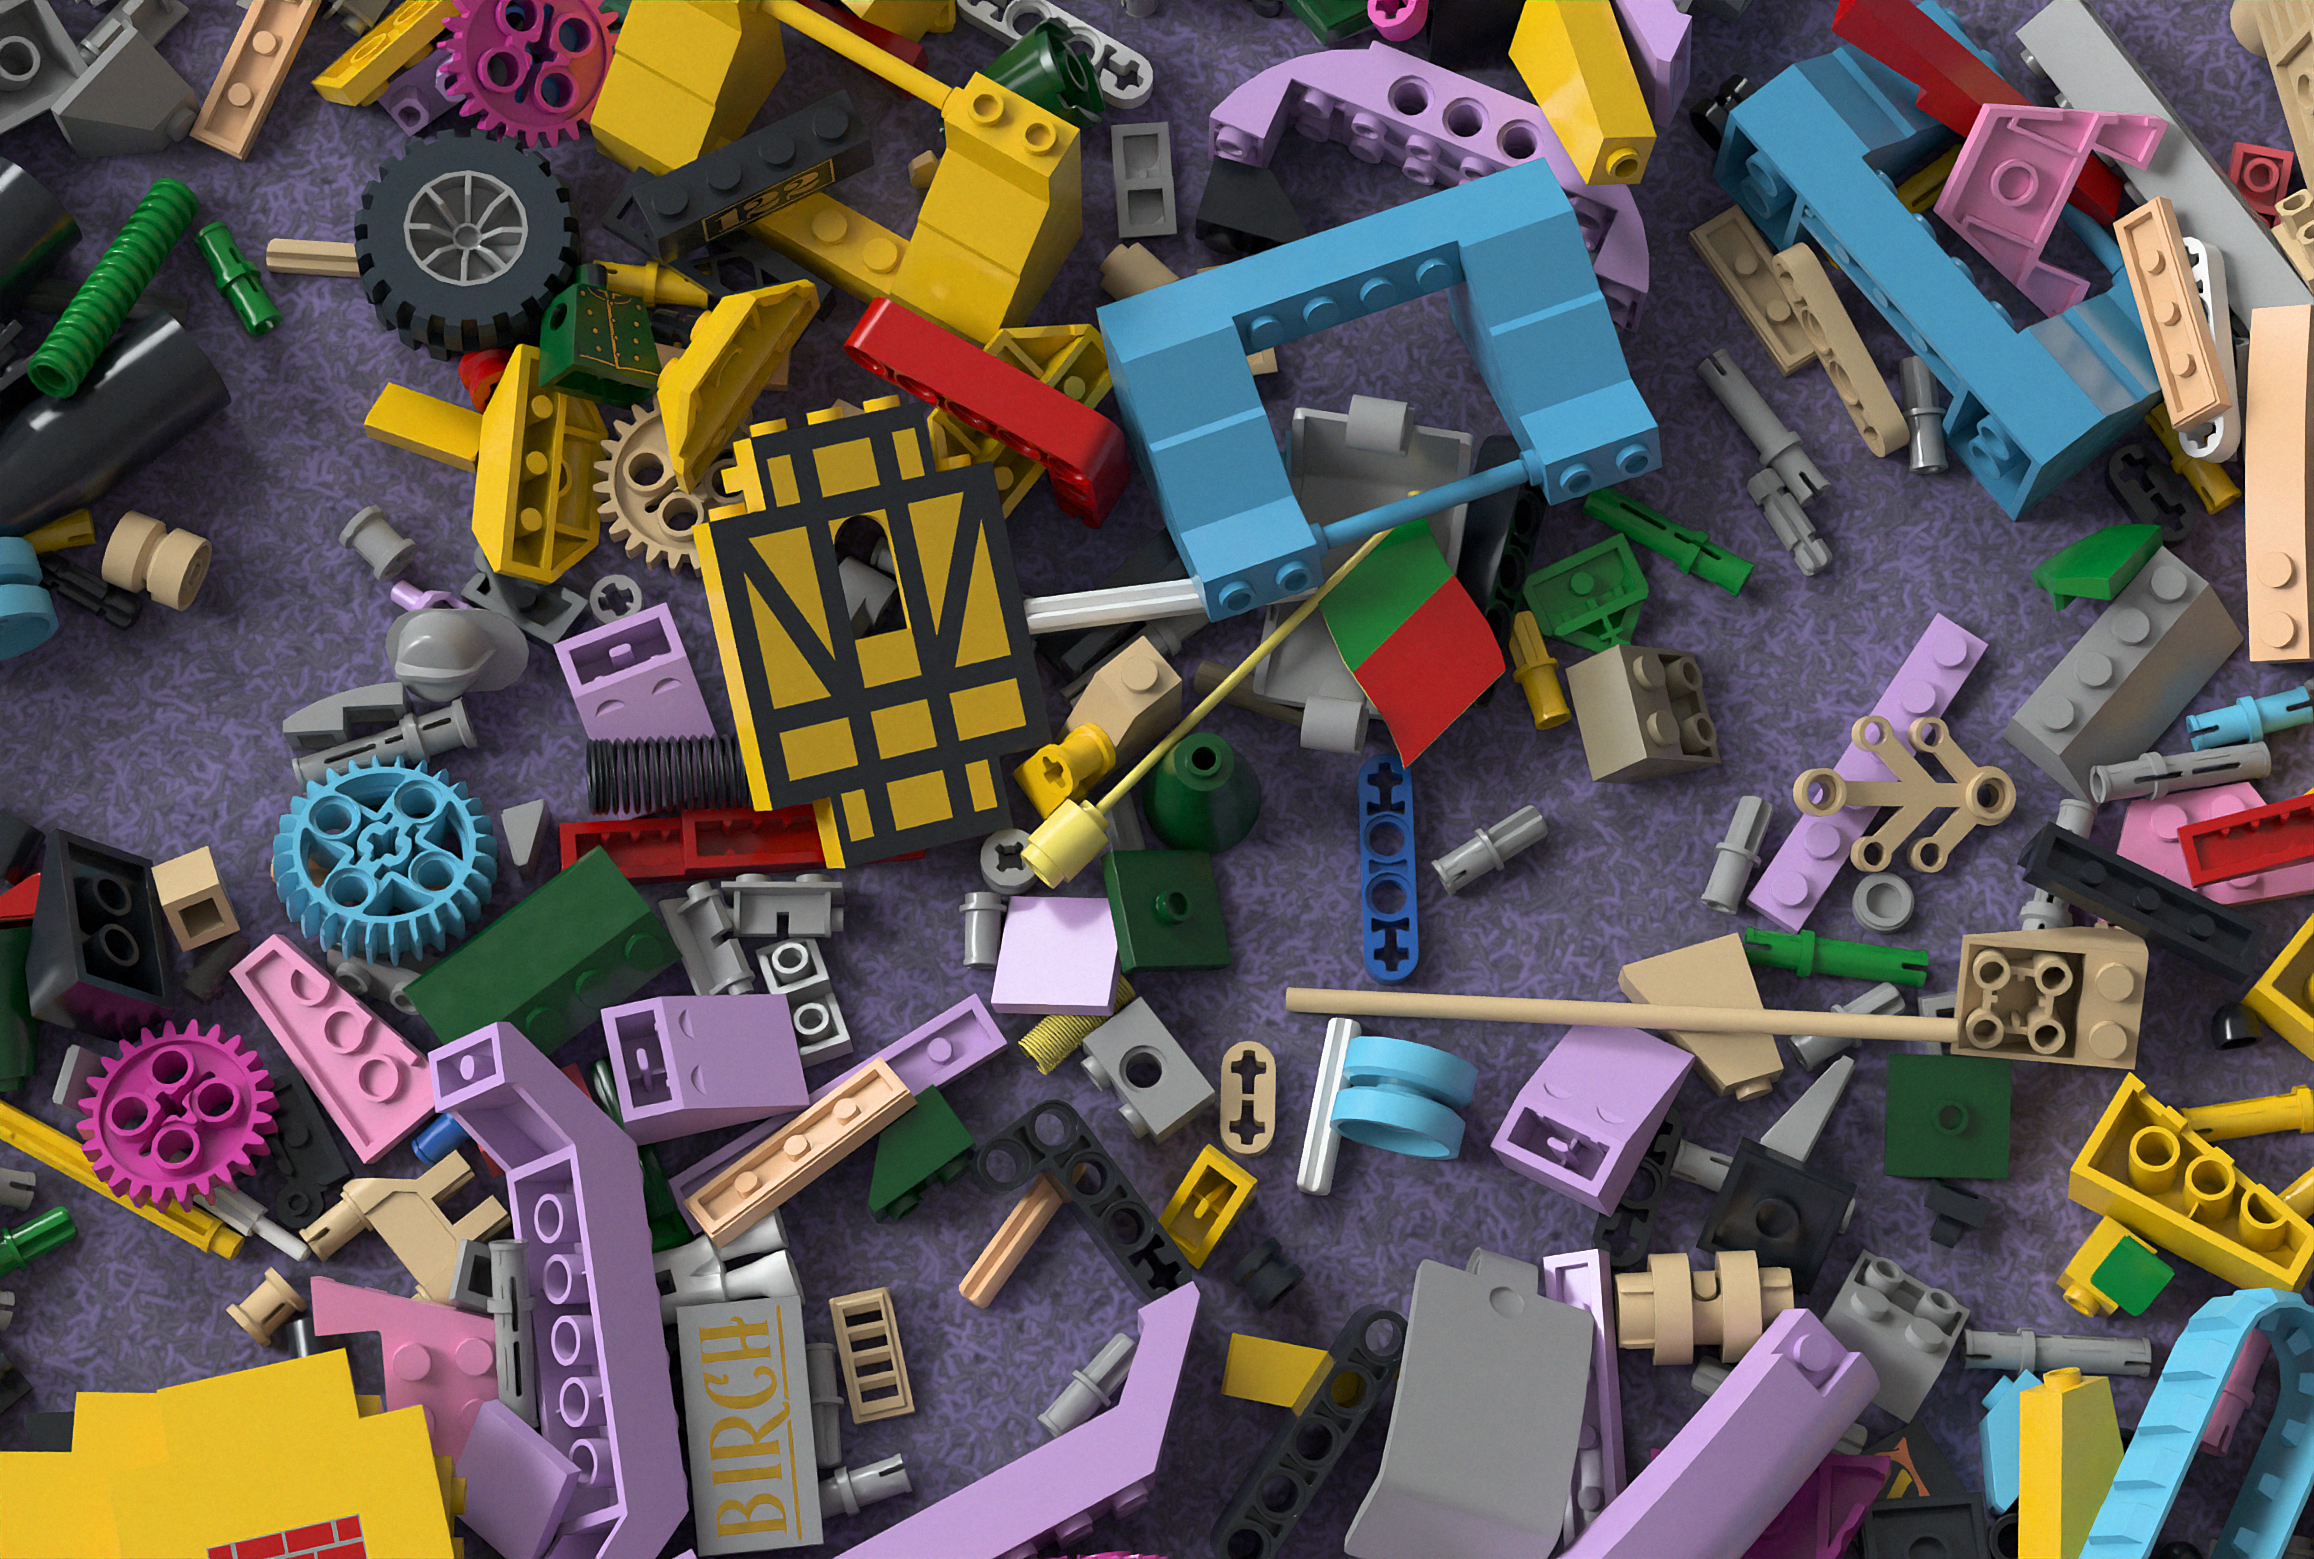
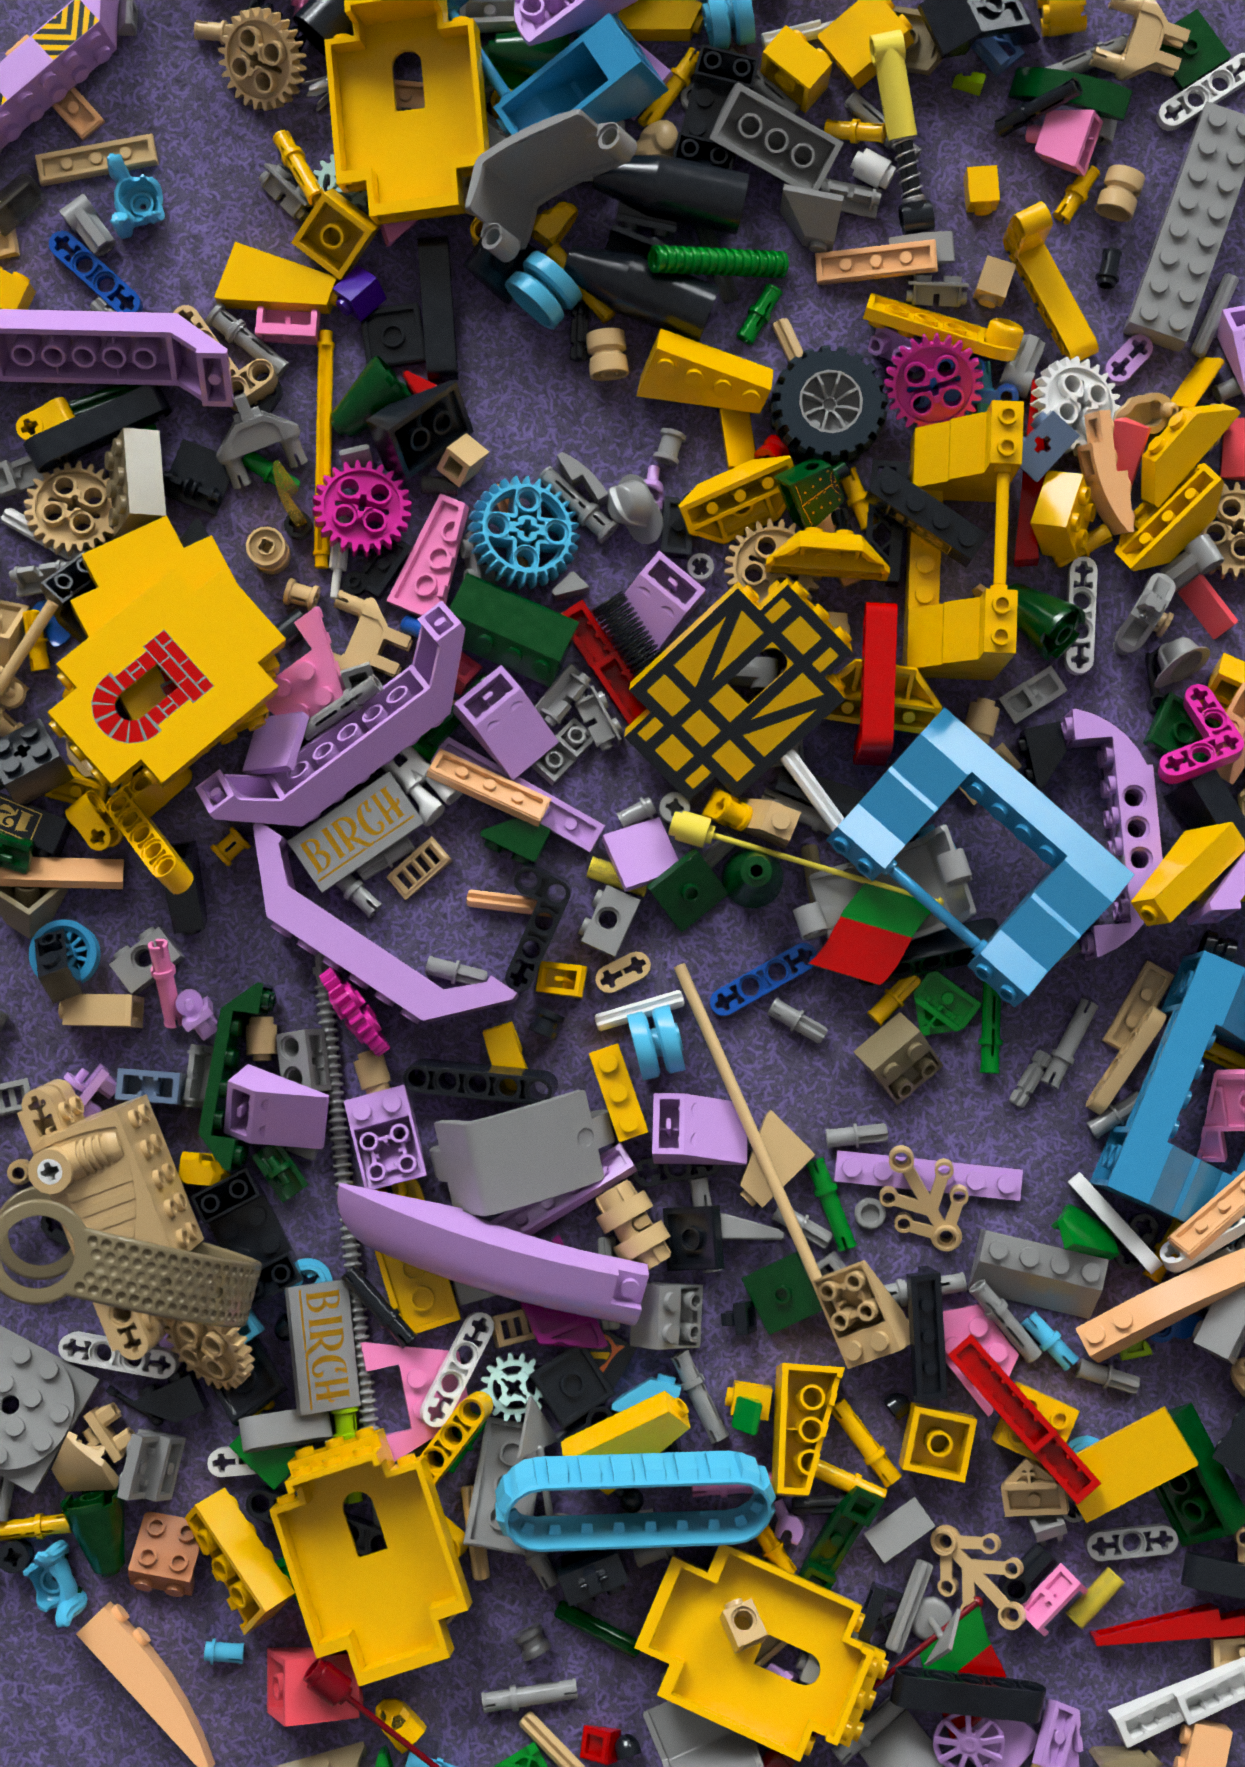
camera: 65 degrees right, 10 degrees up
none -> tan wheel [246,526,291,574]
none -> clear yellow slope [273,460,307,529]
none -> black bush [284,511,313,540]
none -> yellow arch [589,1043,648,1142]
none -> yellow wedge [636,328,774,414]
none -> white beam [1068,1172,1163,1275]

